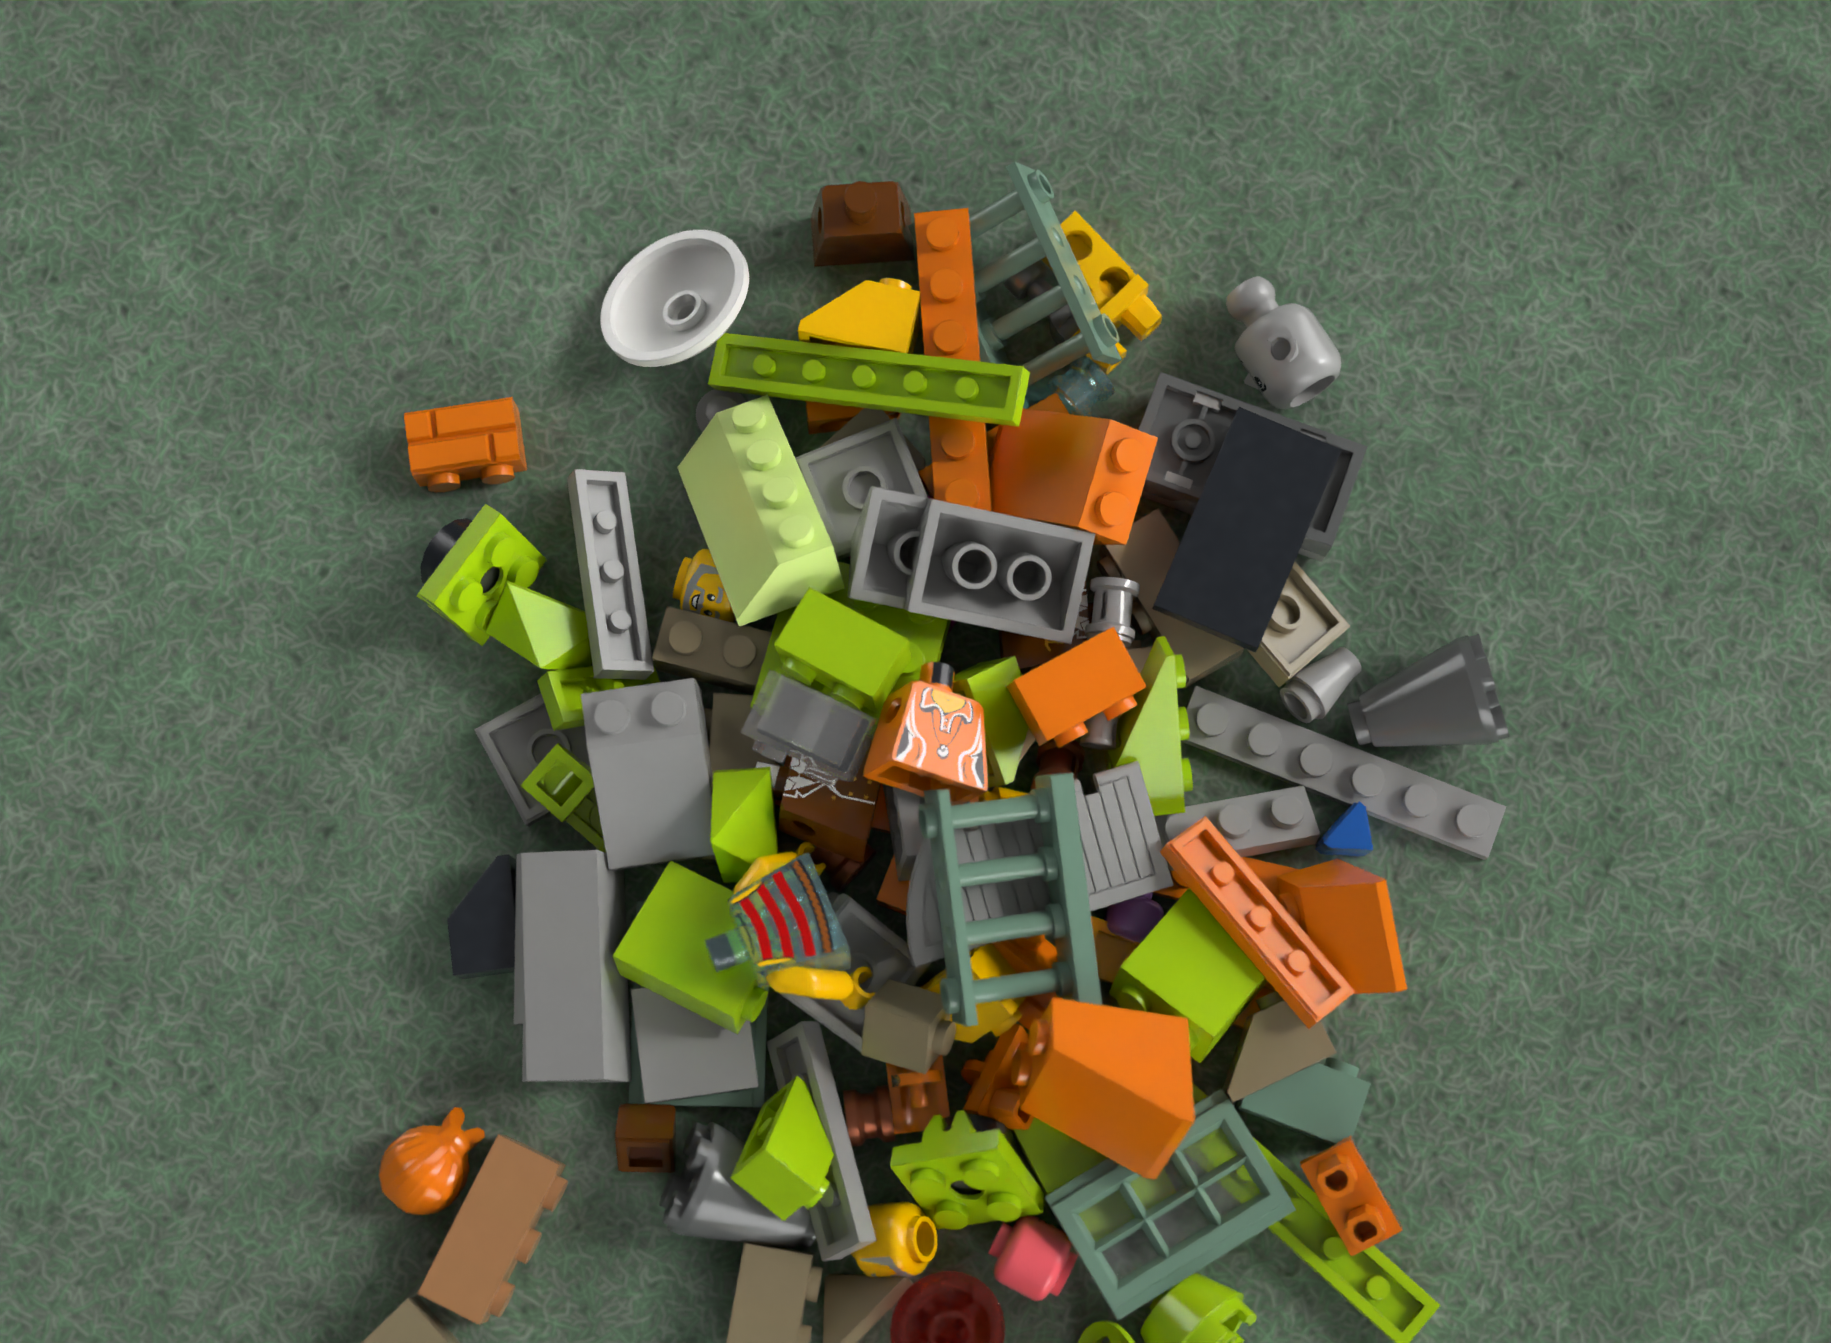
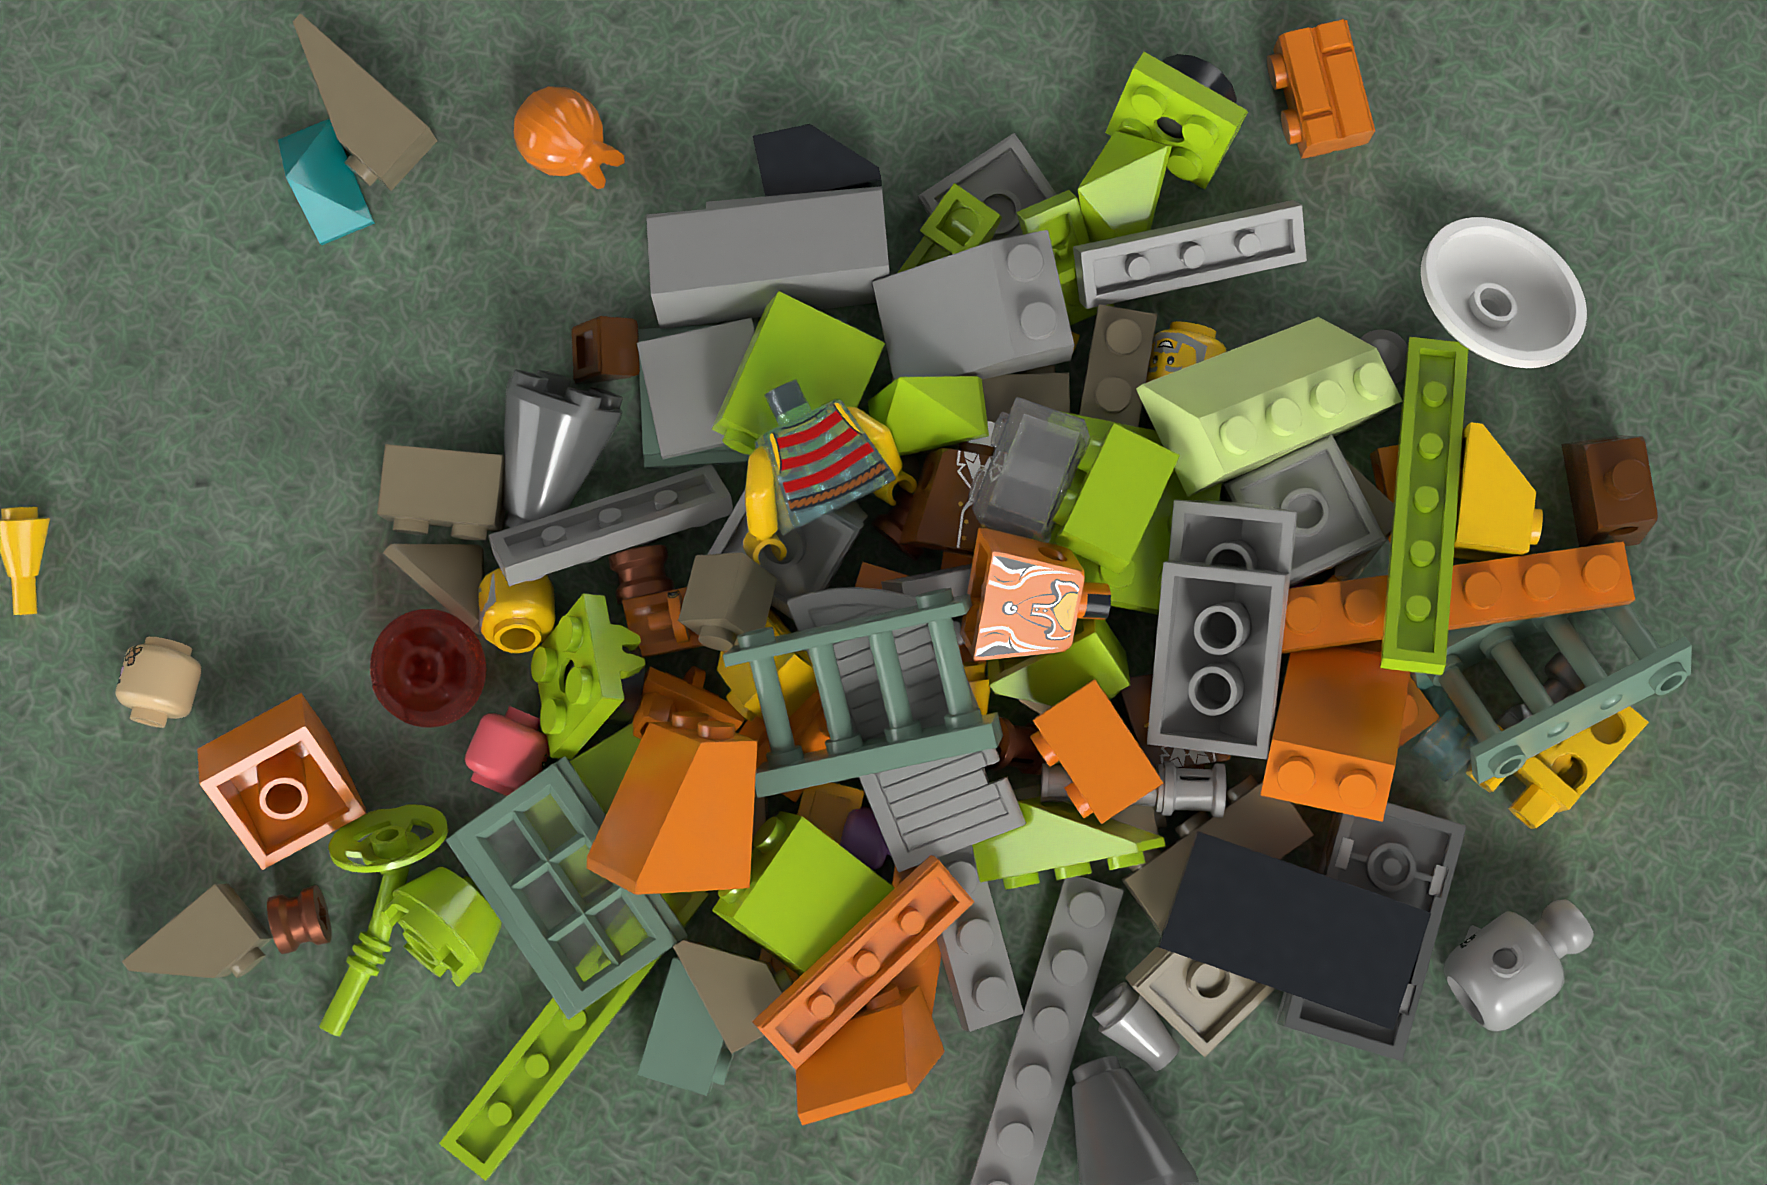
camera: 95 degrees right, 5 degrees up
medium nougat brick [417,1134,568,1325] -> none
lime slope [731,1076,834,1221] -> none
orange hips [1300,1135,1403,1257] -> none
blue slope [1315,801,1373,856] -> none

